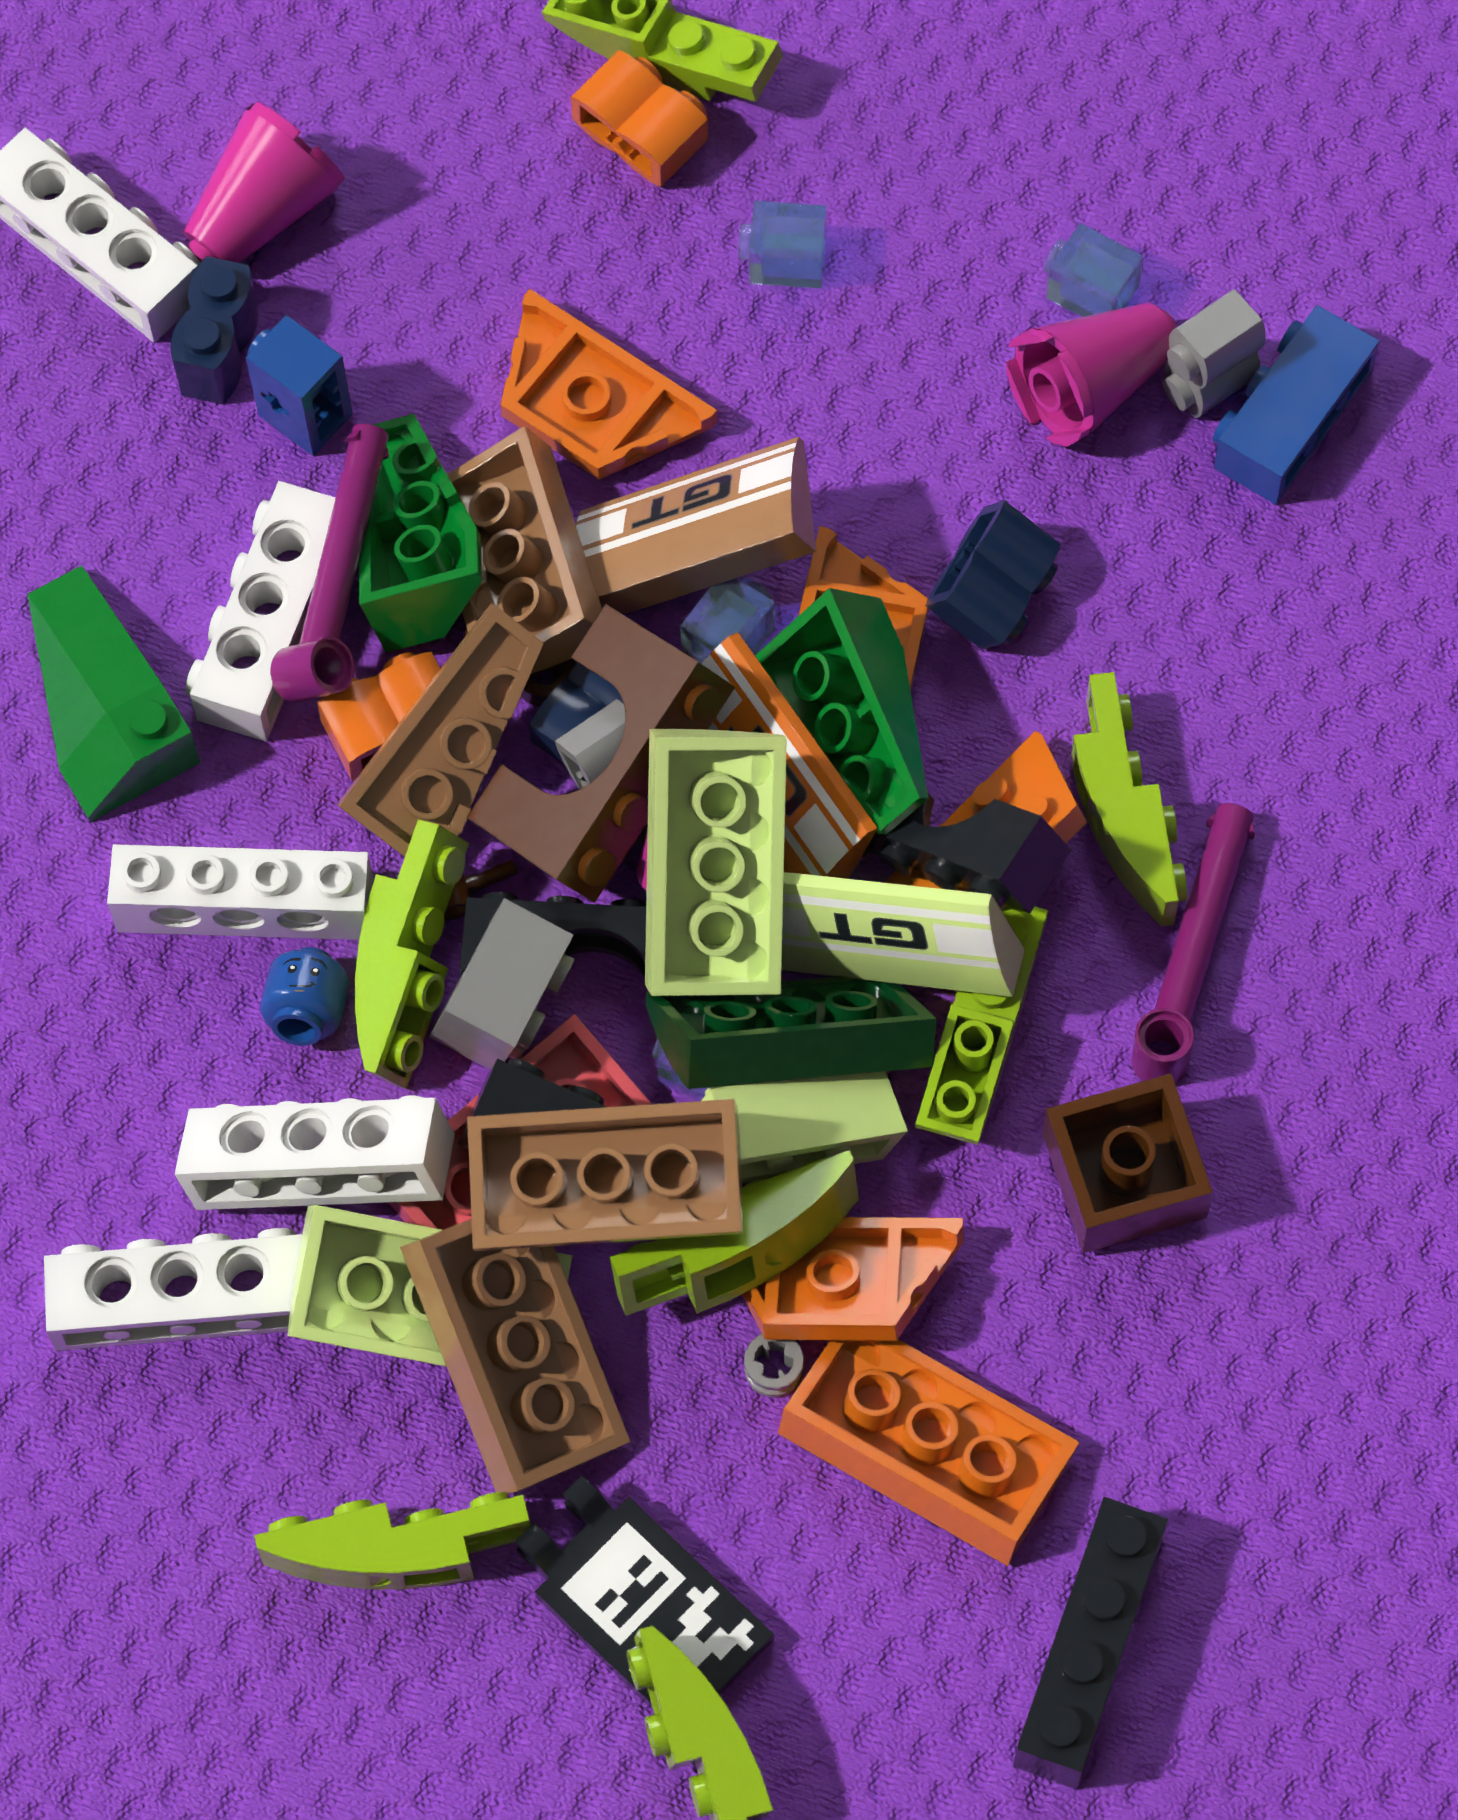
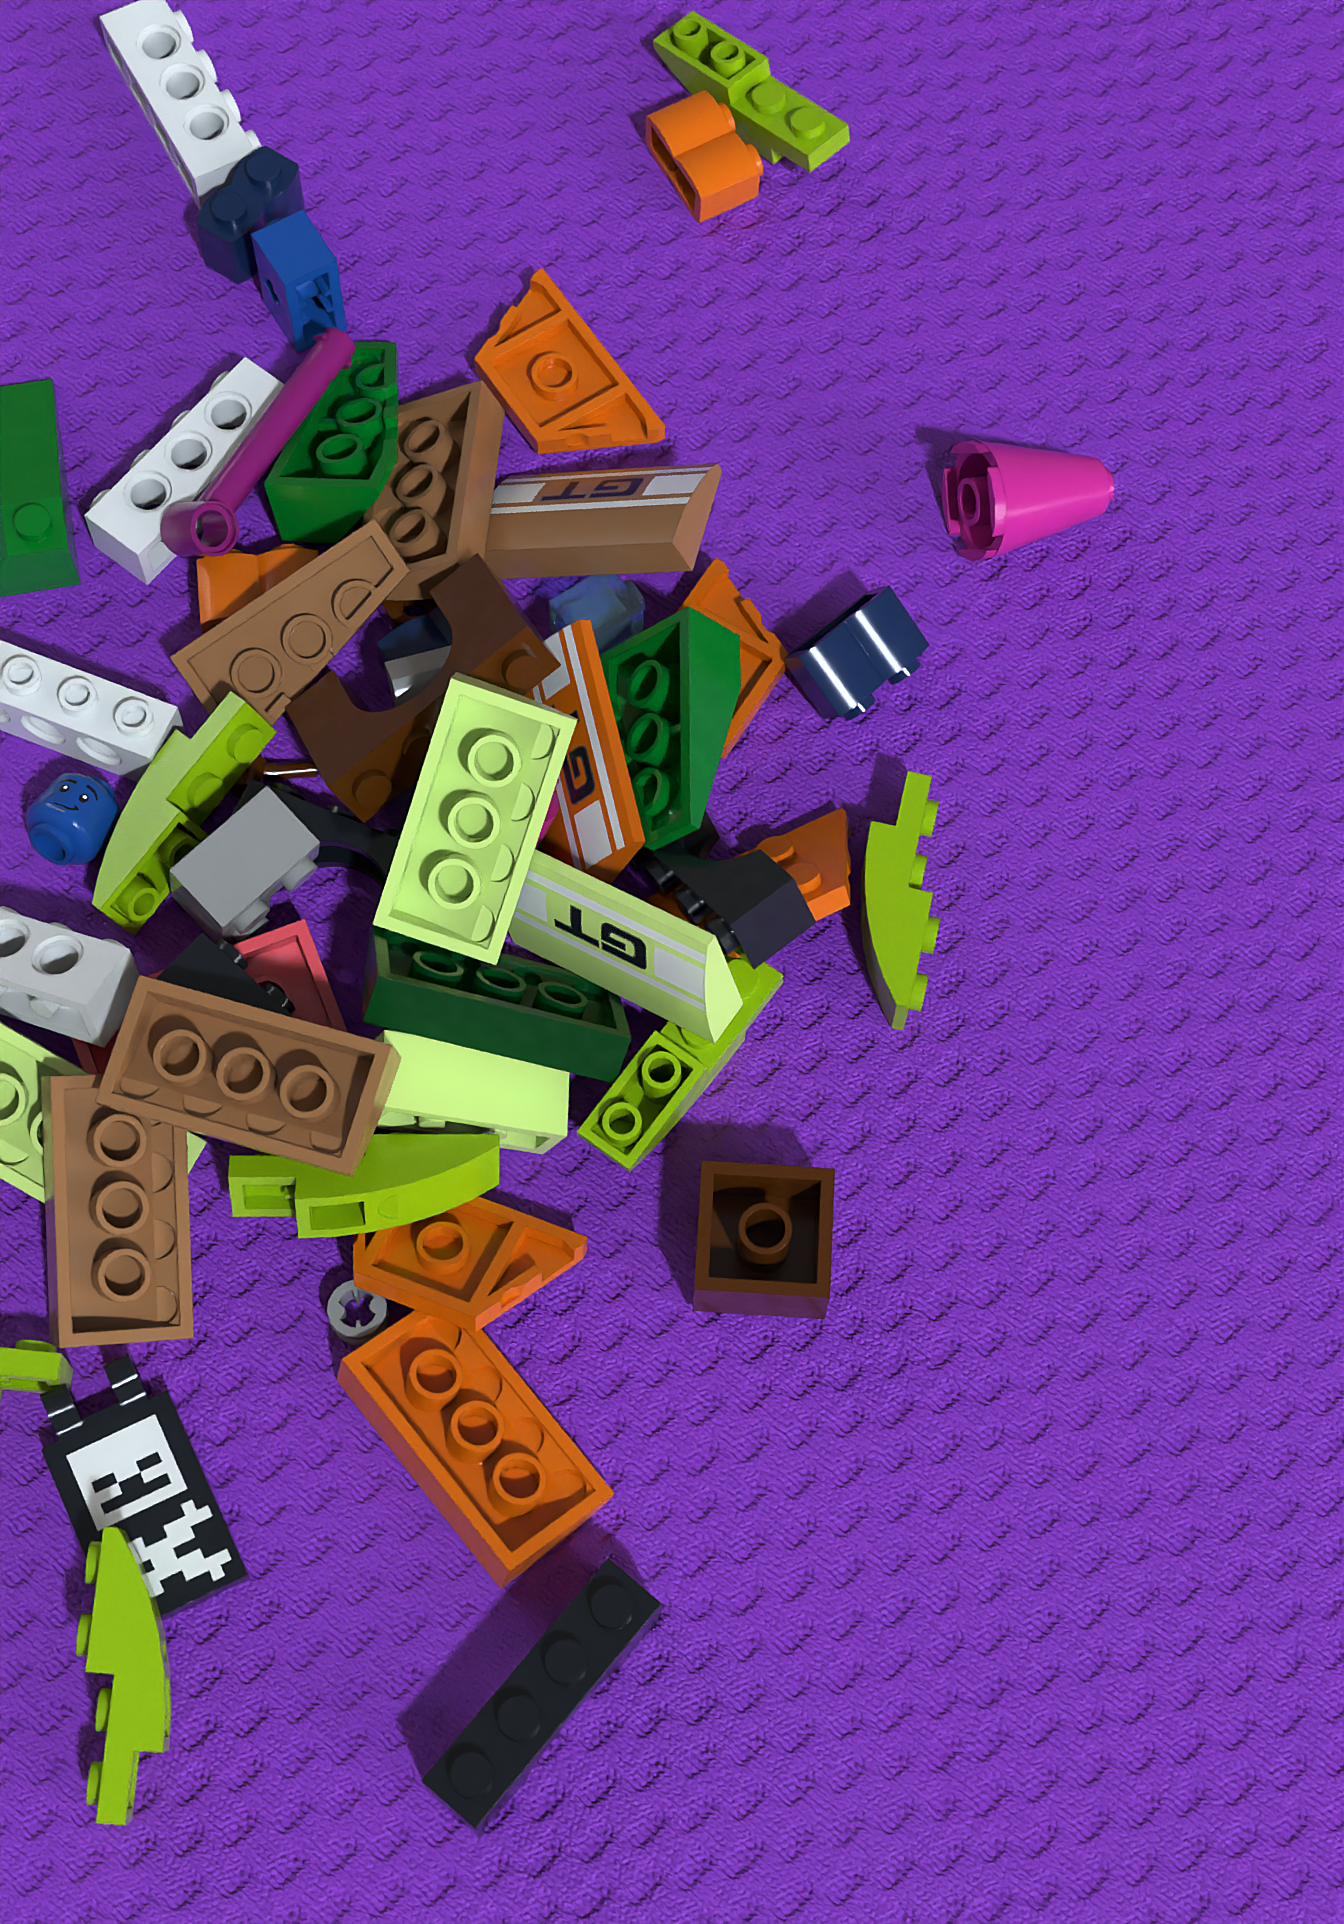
camera: 15 degrees right, 0 degrees up
dark pink cone [183,102,345,263] -> none
clear light blue brick [738,201,826,288] -> none
clear light blue brick [1043,223,1143,317] -> none
magenta piece [1131,803,1255,1084] -> none
light grey brick [1163,289,1266,418] -> none
blue brick [1212,305,1379,505] -> none

